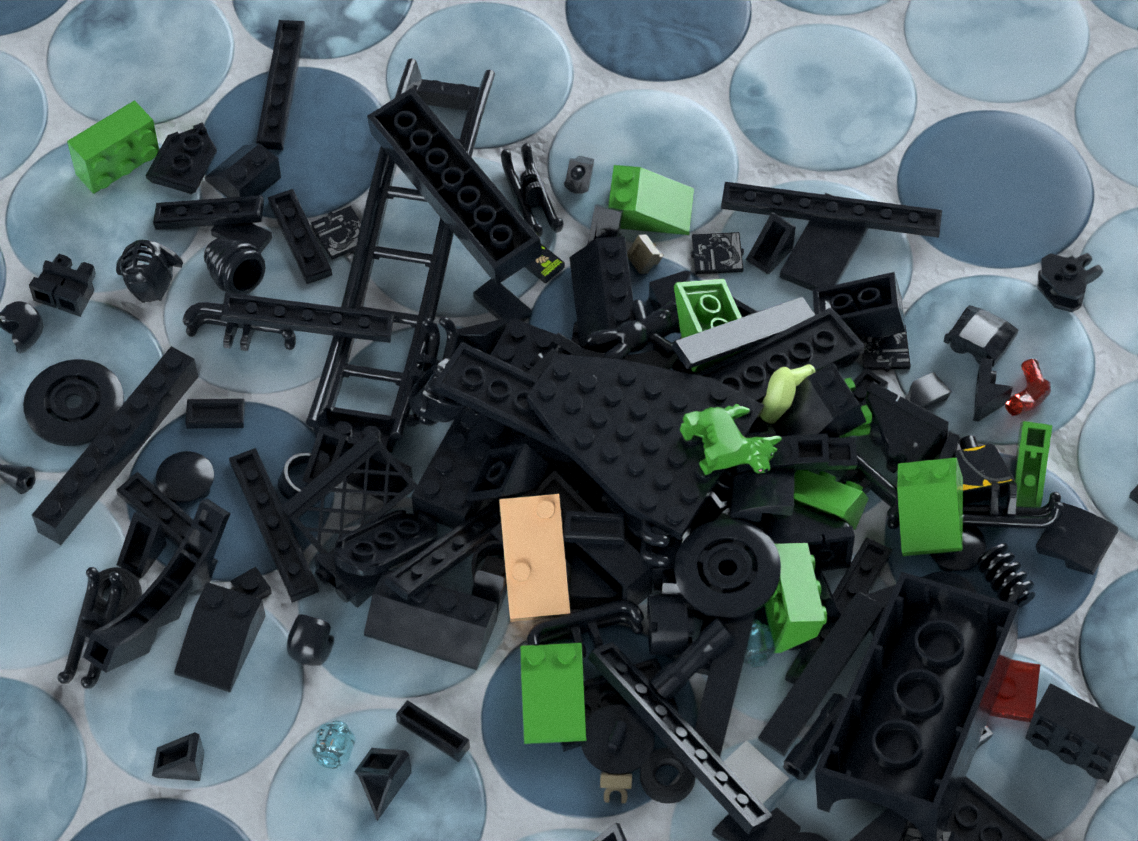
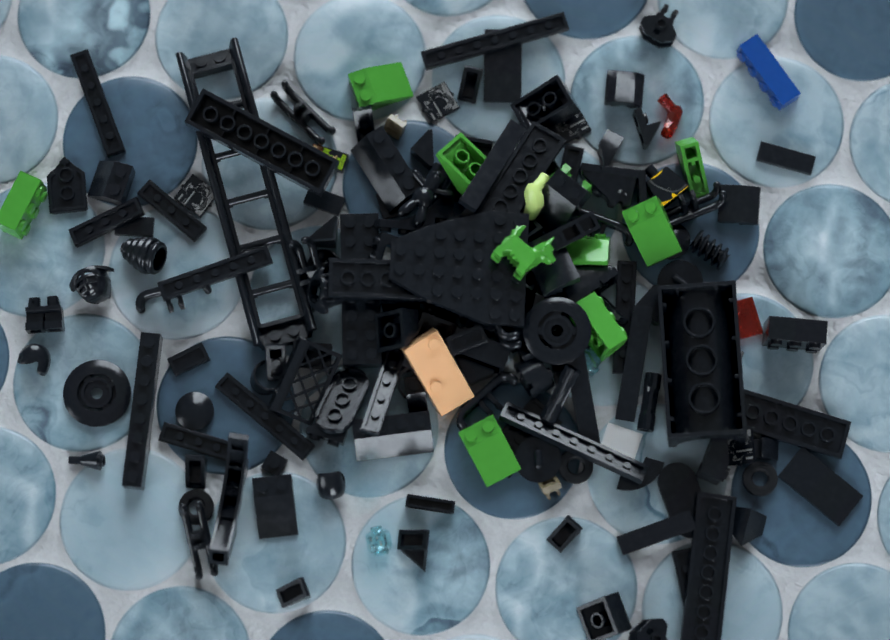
camera: 30 degrees left, 20 degrees up
black piece [564,156,594,194] -> none

